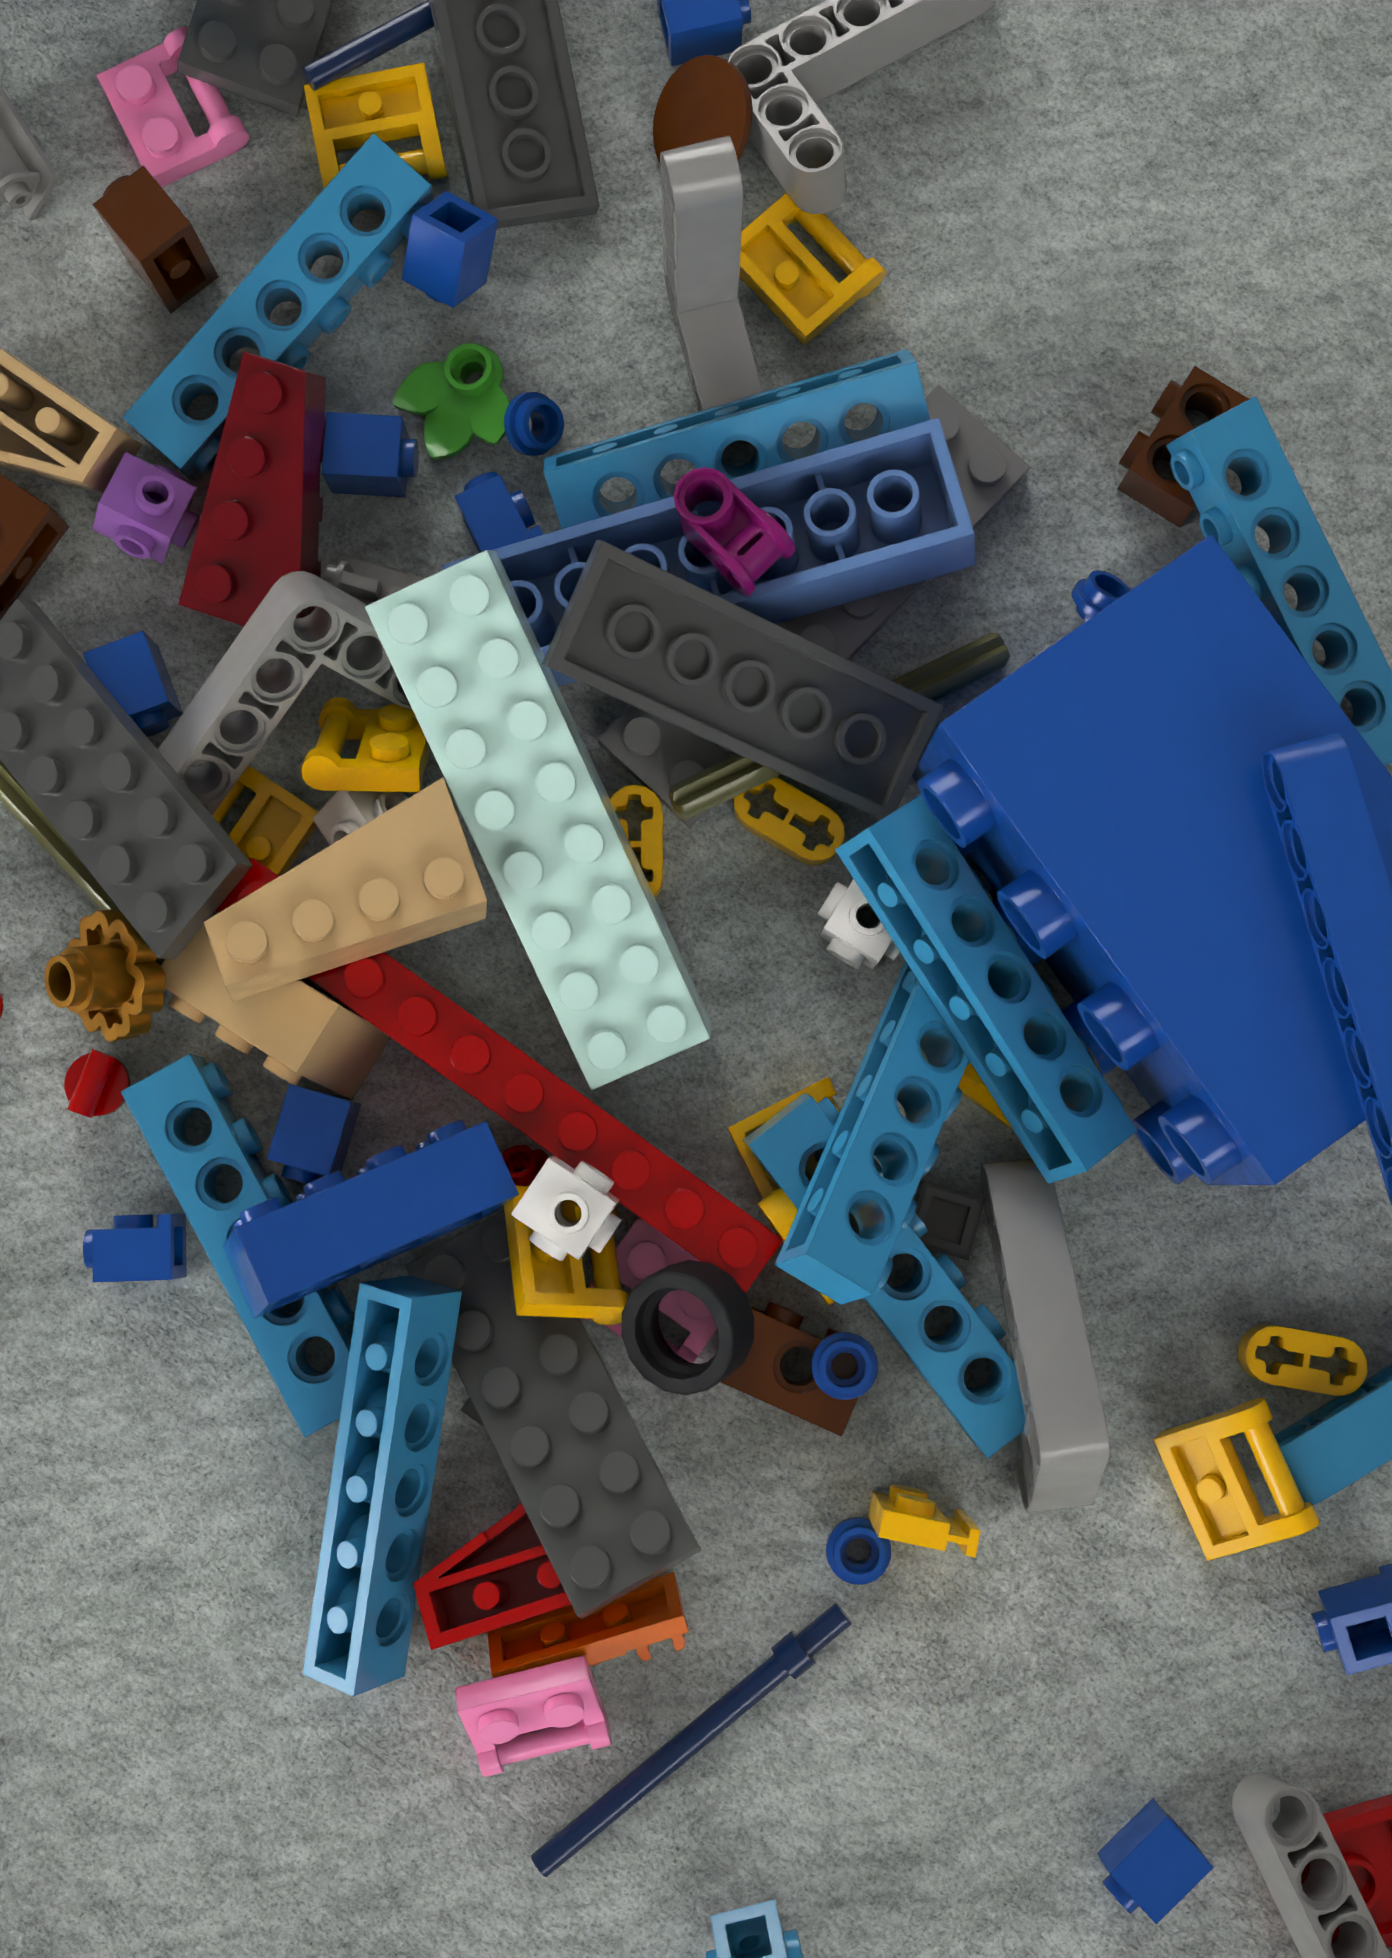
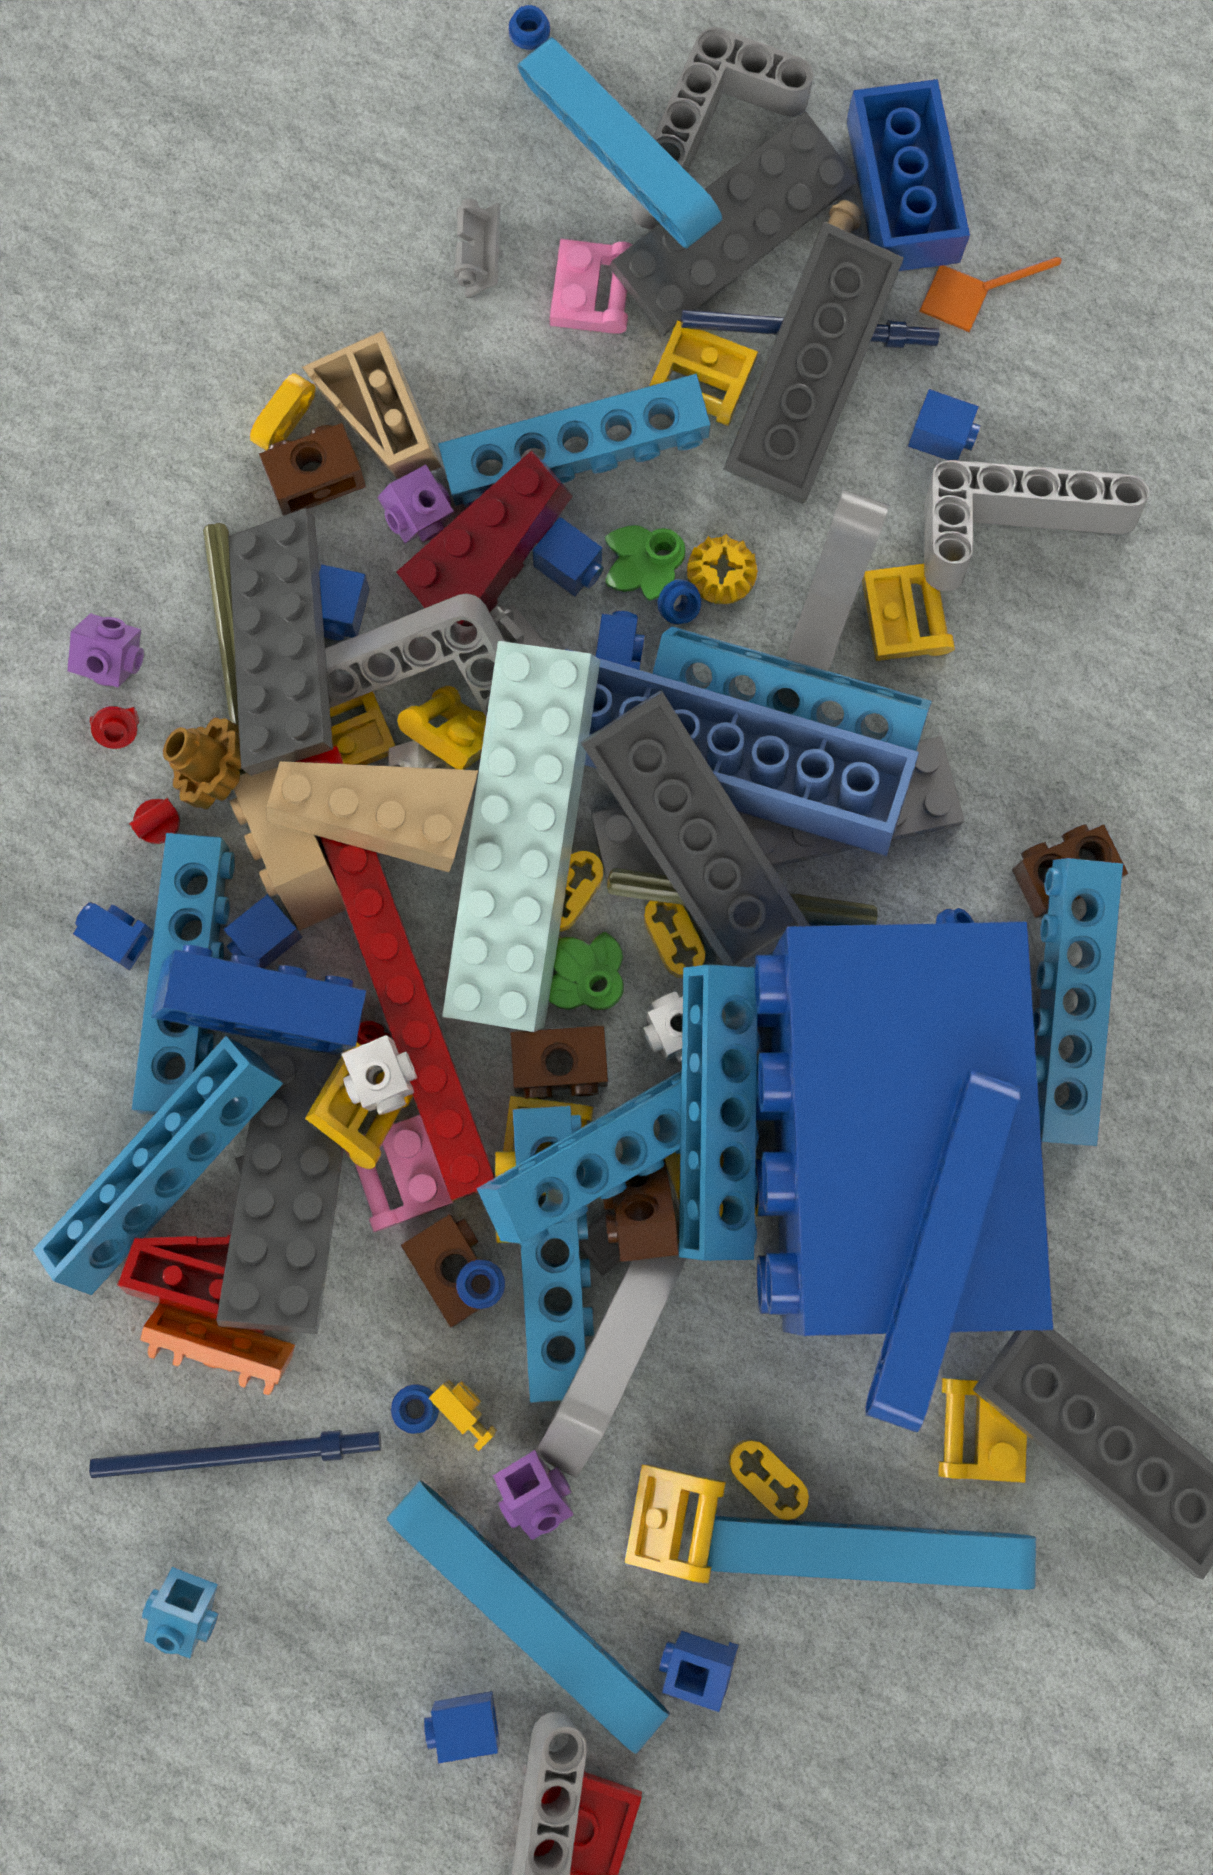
camera: 30 degrees right, 5 degrees down
reddish brown brick [93,165,219,314] -> none
blue brick [402,191,499,308] -> none
bright pink plate [455,1655,612,1777] -> none
black tyre [621,1260,755,1395] -> none
reddish brown piece [653,55,752,165] -> none
magenta piece [674,467,797,597] -> none
none -> dark azure beam [387,1480,670,1754]
none -> medium lavender brick [493,1450,574,1540]
none -> reddish brown brick [510,1026,608,1100]
none -> bright green plate [549,932,624,1010]
none -> reddish brown brick [603,1158,678,1262]
none -> yellow gear [687,534,758,604]

